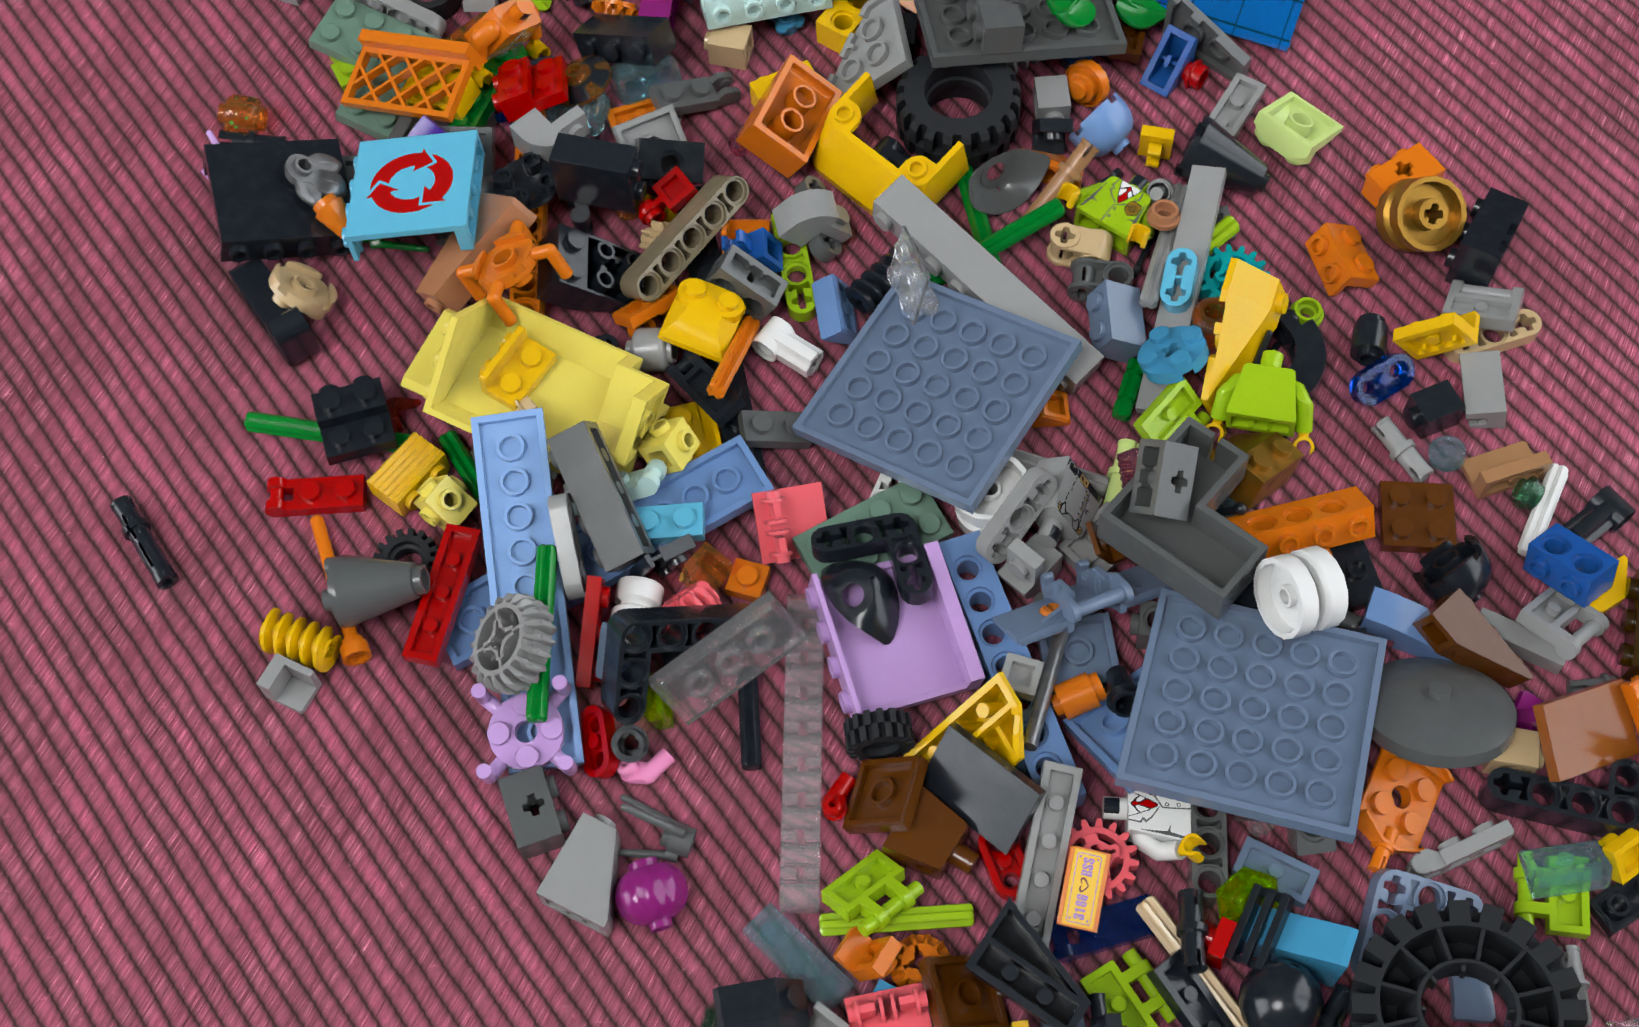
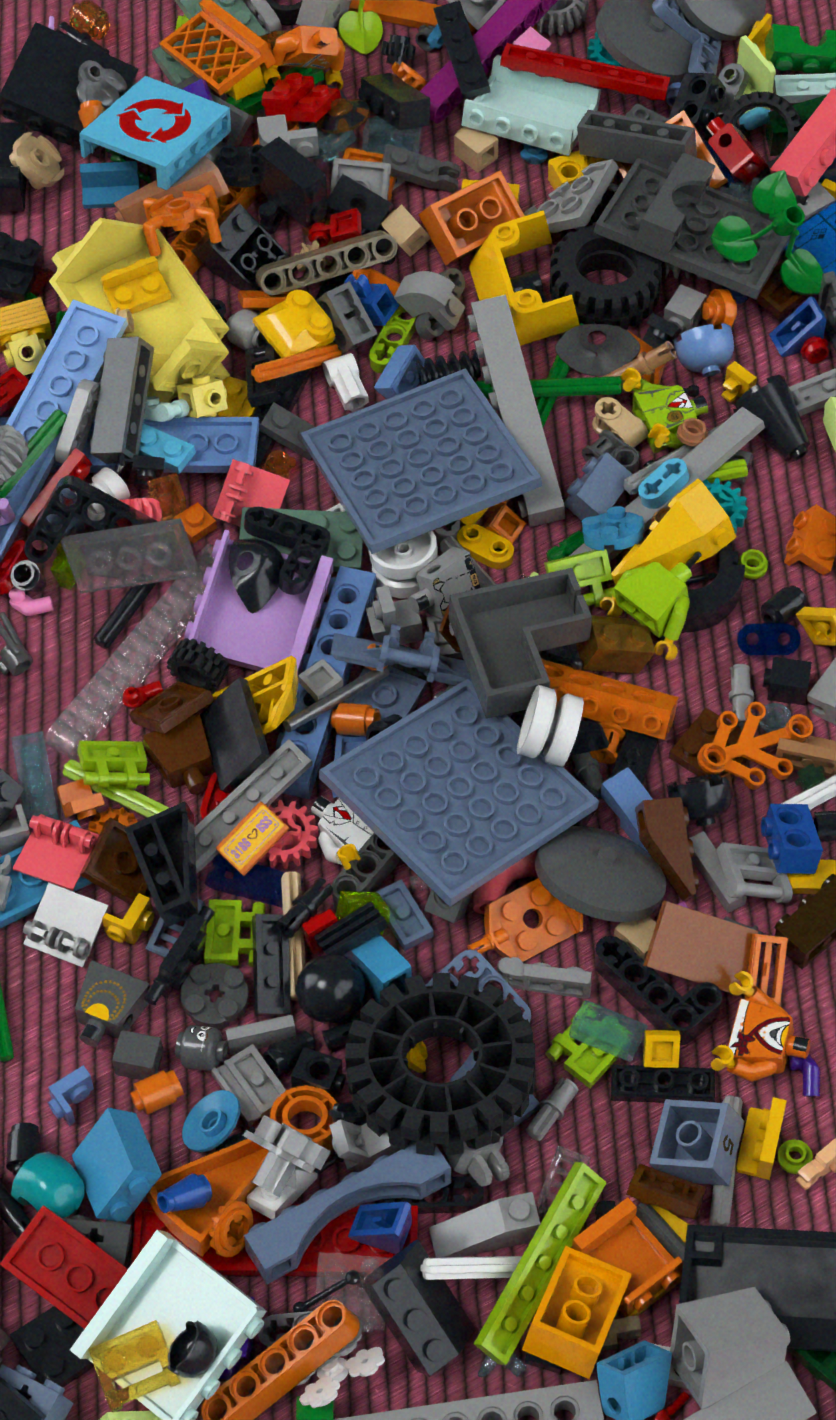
camera: 30 degrees right, 5 degrees down
clear hinge [887,226,939,325] -> none
light grey beam [976,467,1057,564] -> none
dark grey brick [1129,438,1199,522] -> none
light grey cylinder [1146,178,1175,204] -> none
none -> dark azure panel [80,161,140,209]
none -> clear orange plate [261,450,296,479]
none -> tan brick [381,204,431,257]
none -> yellow plate [457,524,514,570]
none -> orange plant [697,701,813,790]

